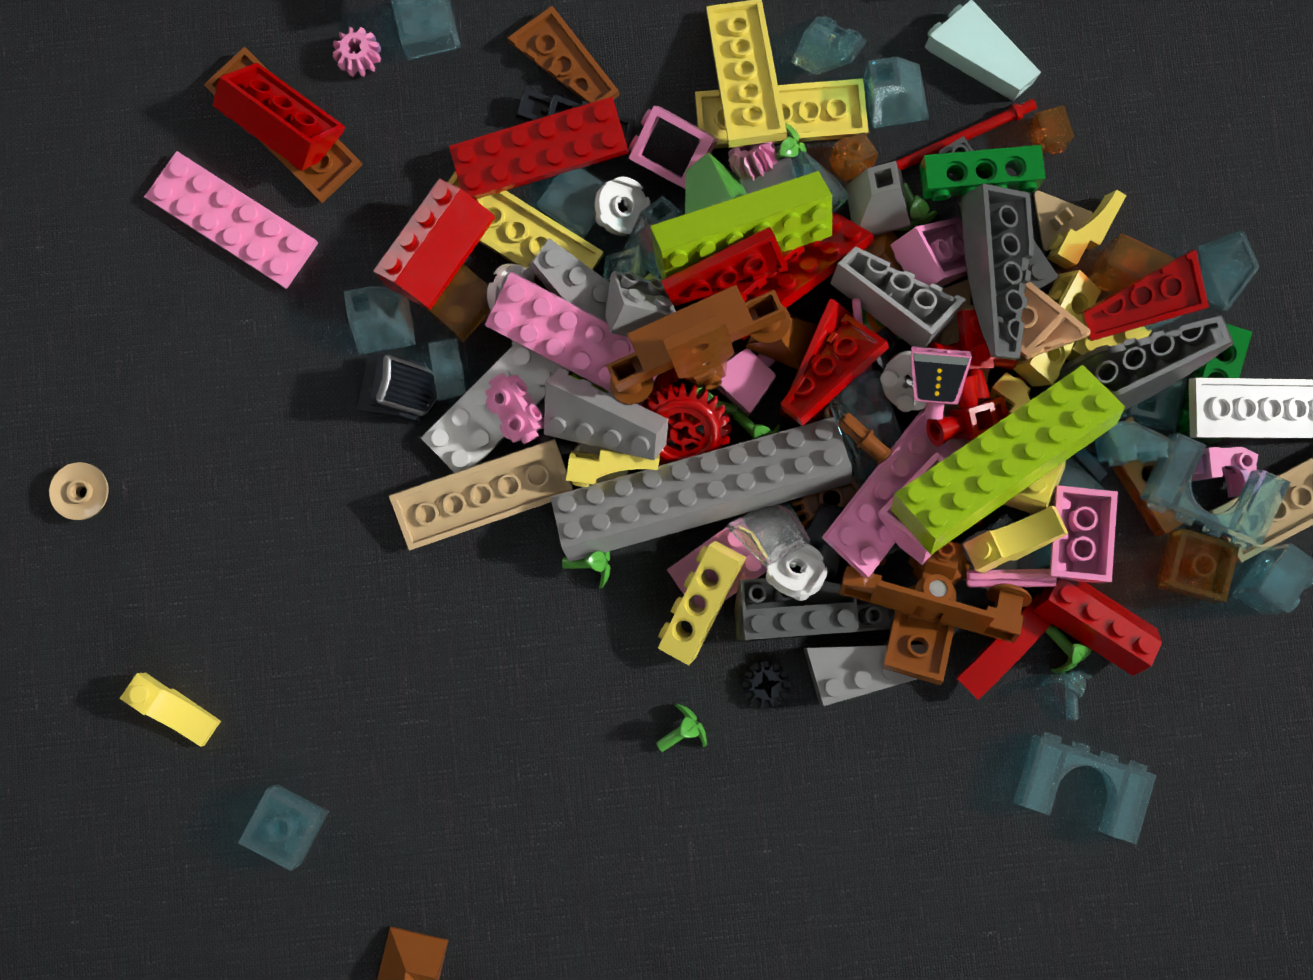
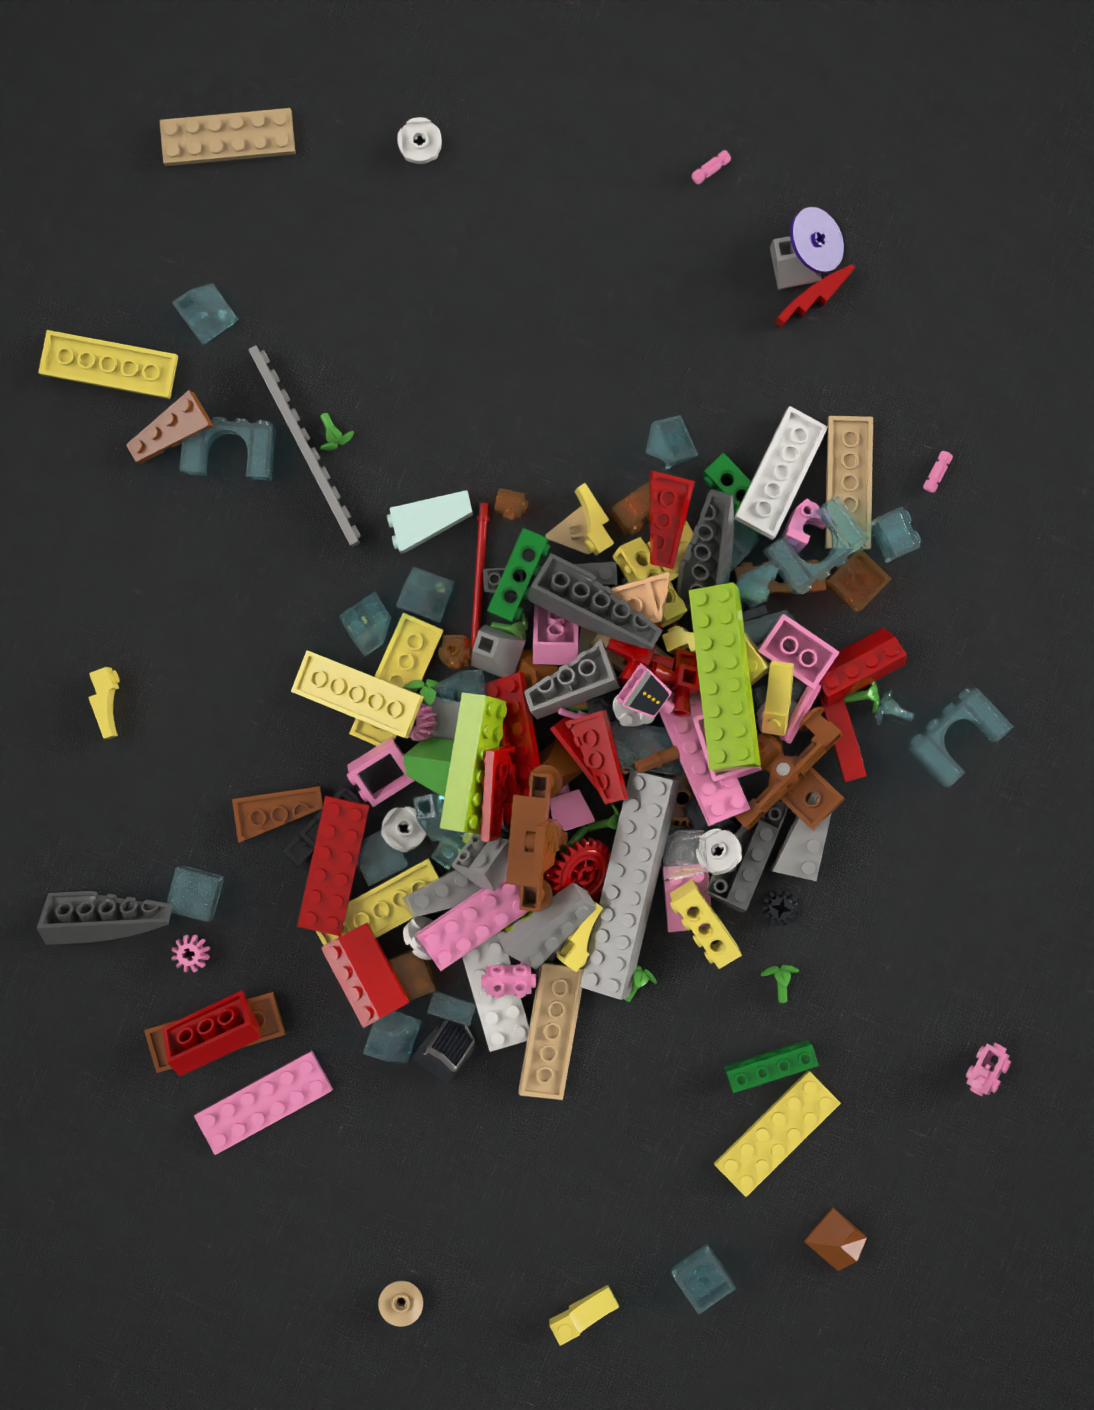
camera: 60 degrees left, 5 degrees up
none -> light yellow plate [714,1070,841,1197]
none -> green brick [724,1040,819,1093]

